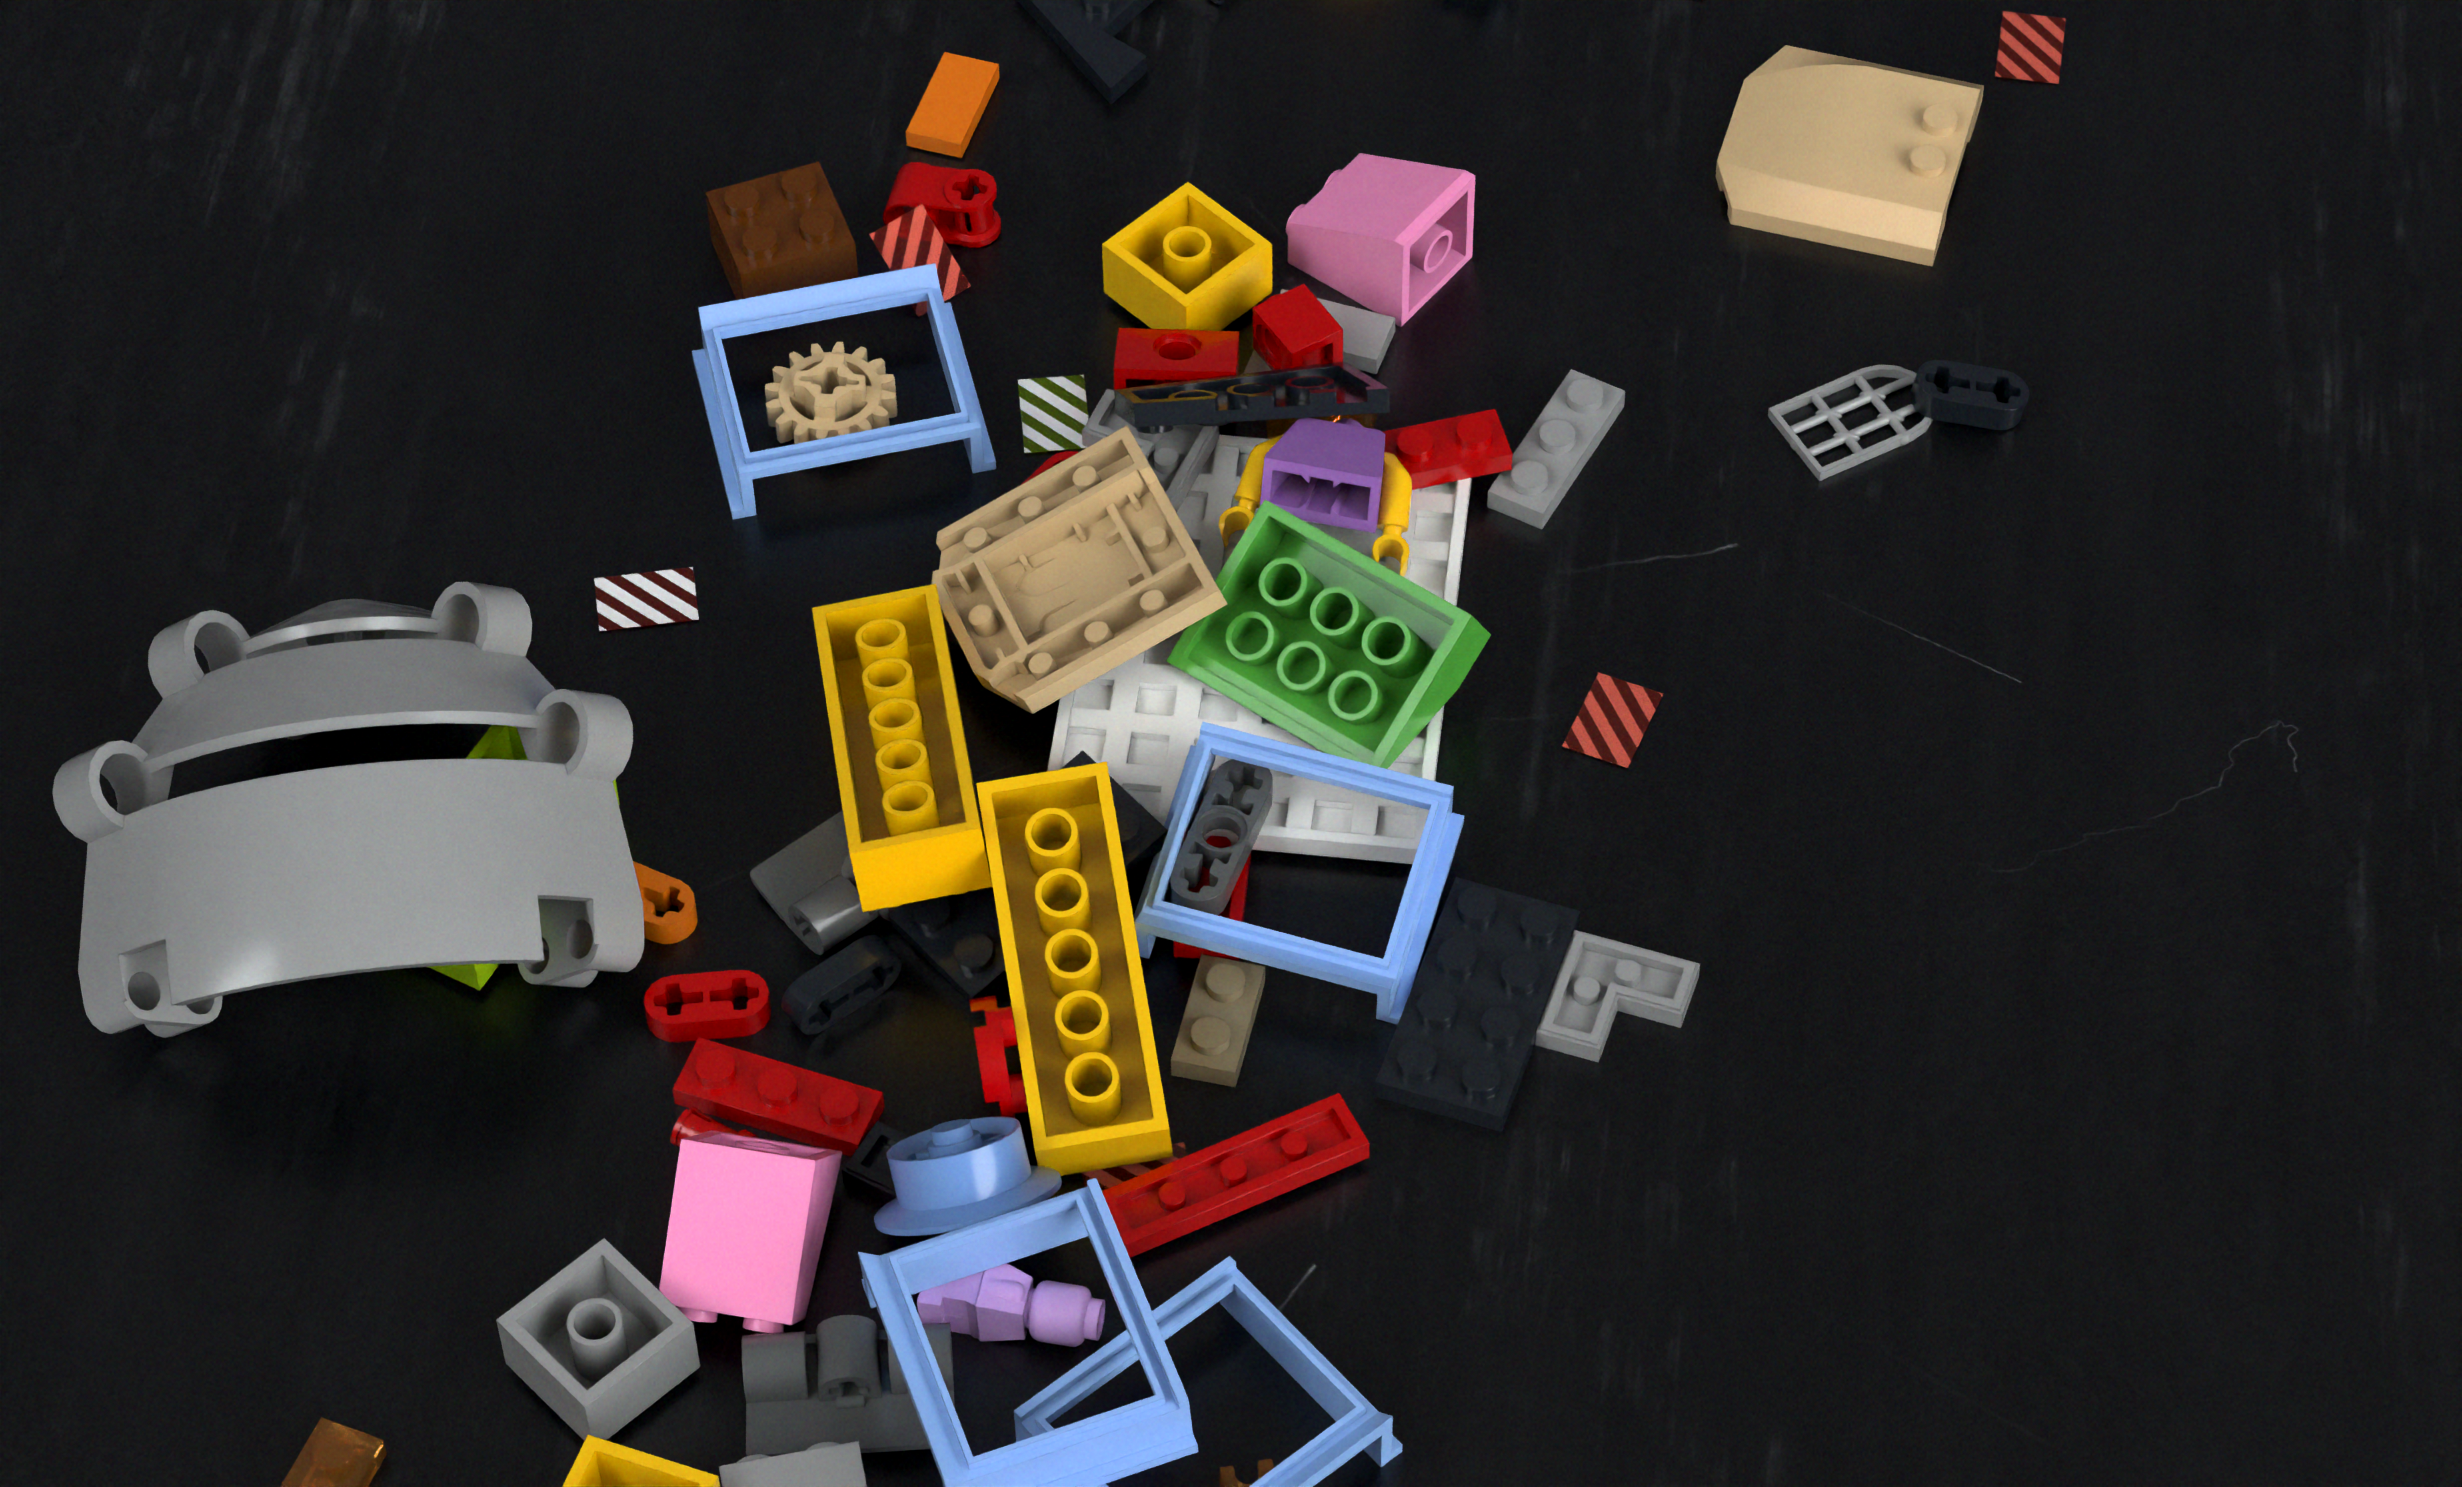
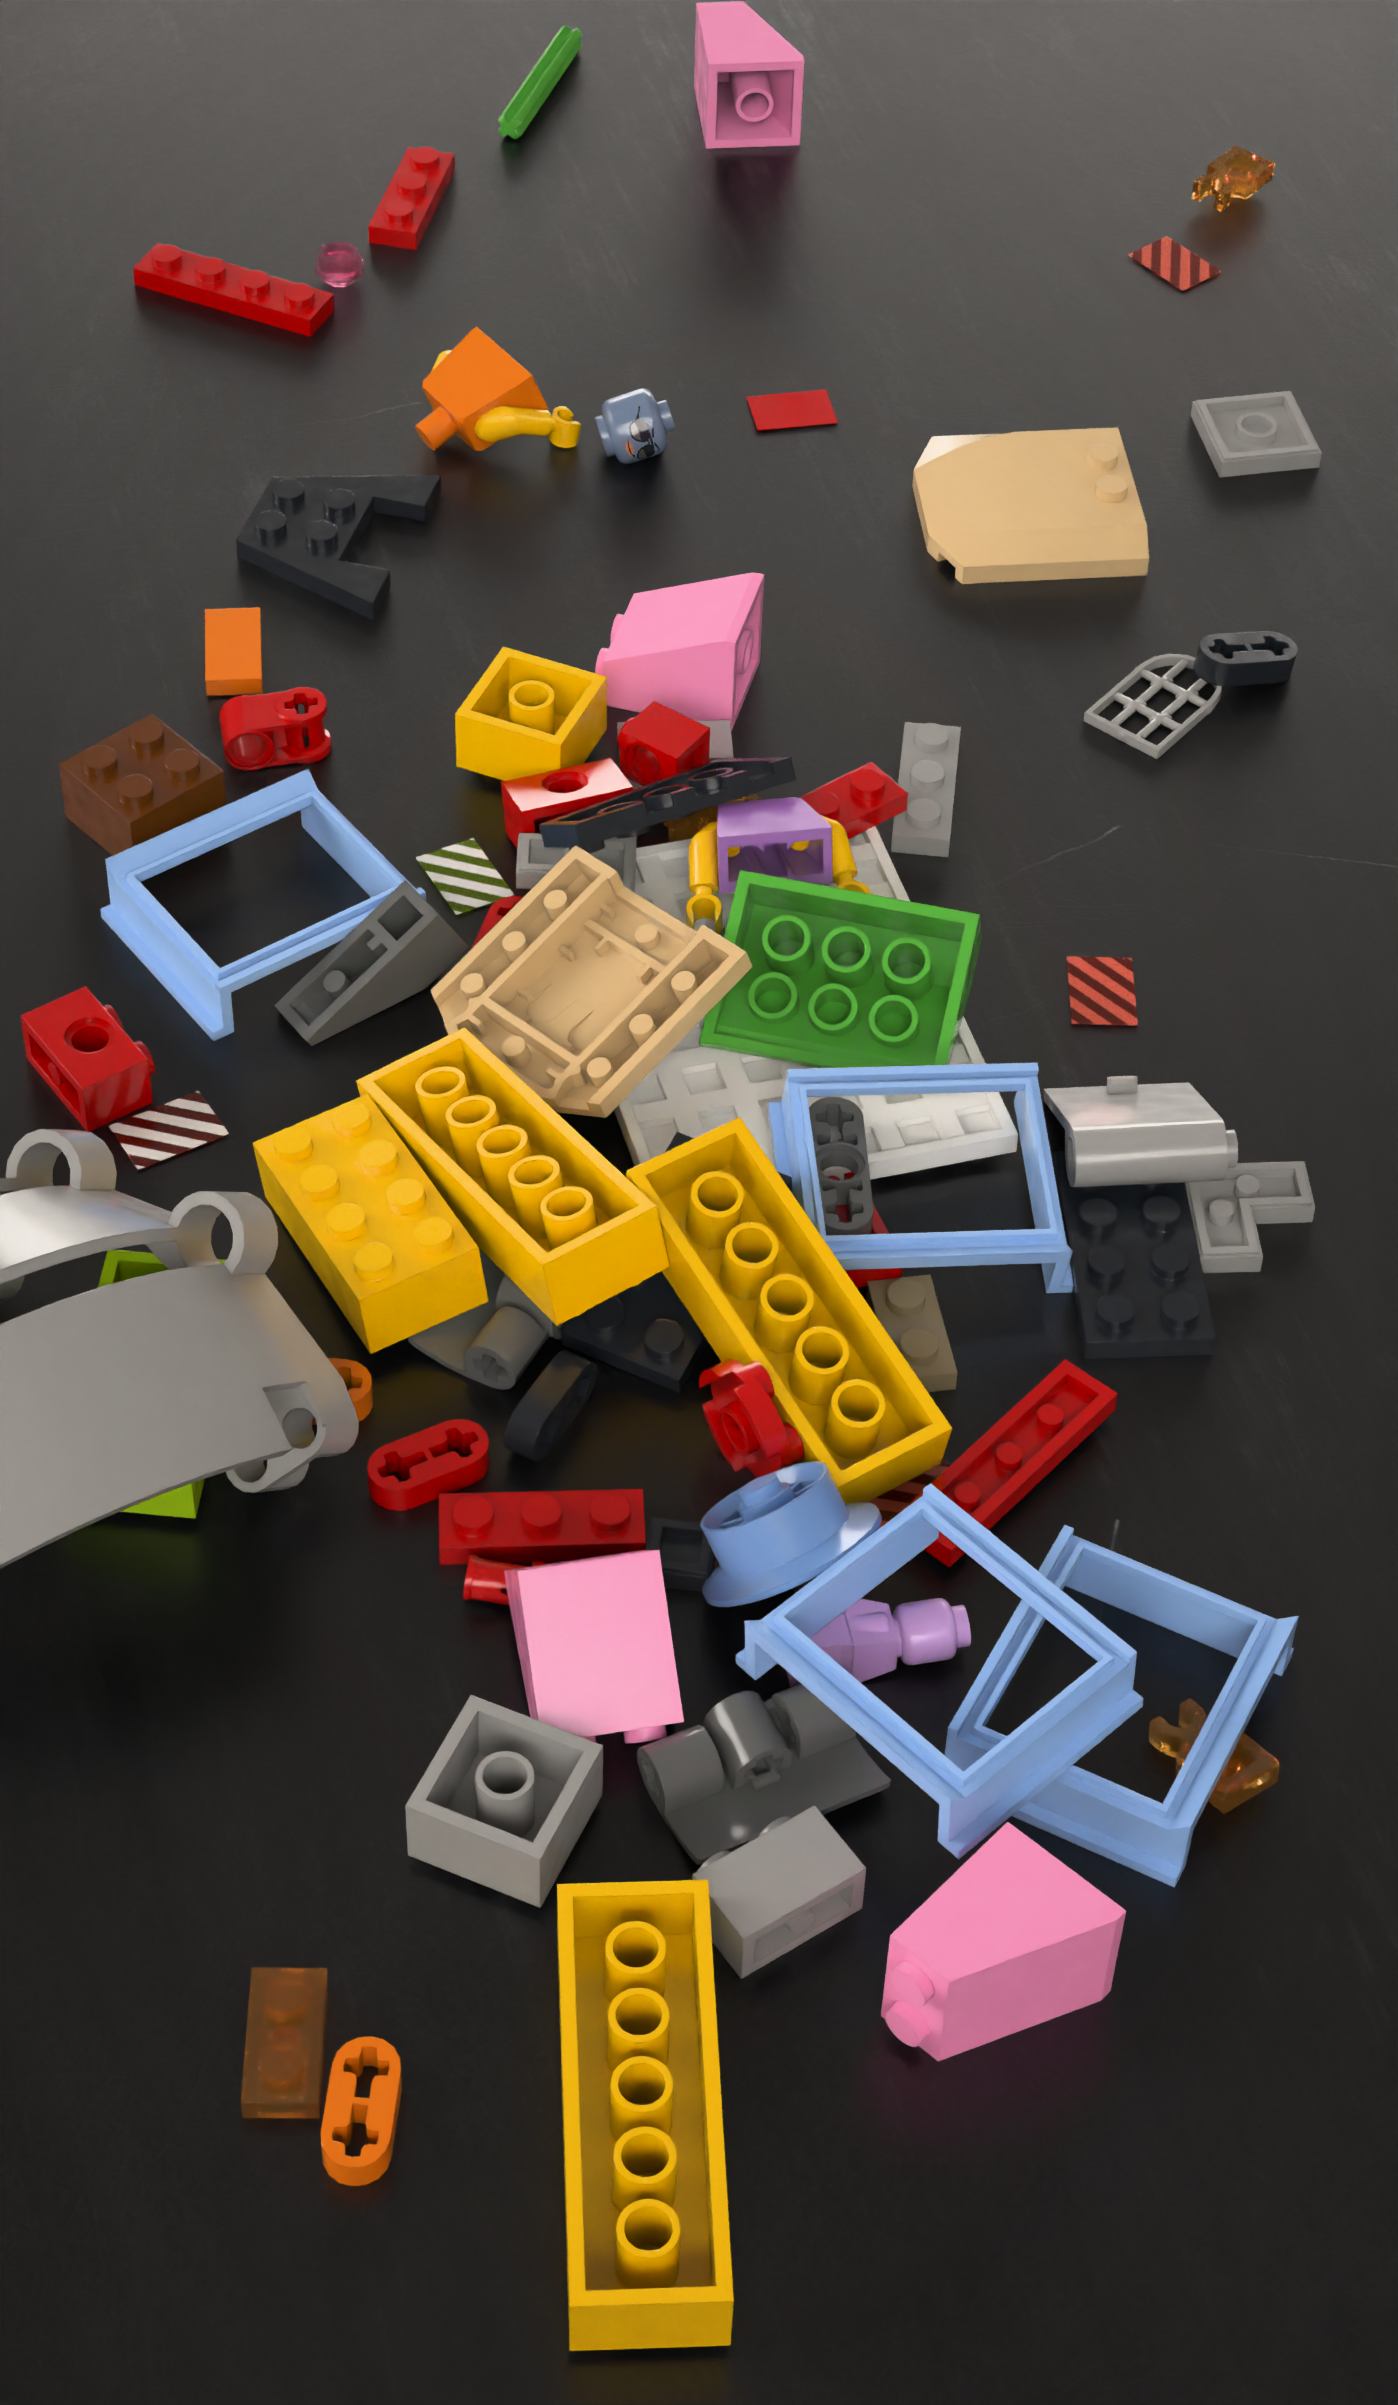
camera: 25 degrees left, 5 degrees down
tan gear [765,342,898,444] -> none
clear red sticker [870,204,971,317] -> none
clear red sticker [1995,11,2066,84] -> none
none -> red brick [21,986,155,1132]
none -> yellow brick [253,1094,489,1354]
none -> dark grey slope [274,880,469,1046]
none -> light grey door [1044,1076,1238,1187]
none -> light grey tile [1191,391,1322,478]

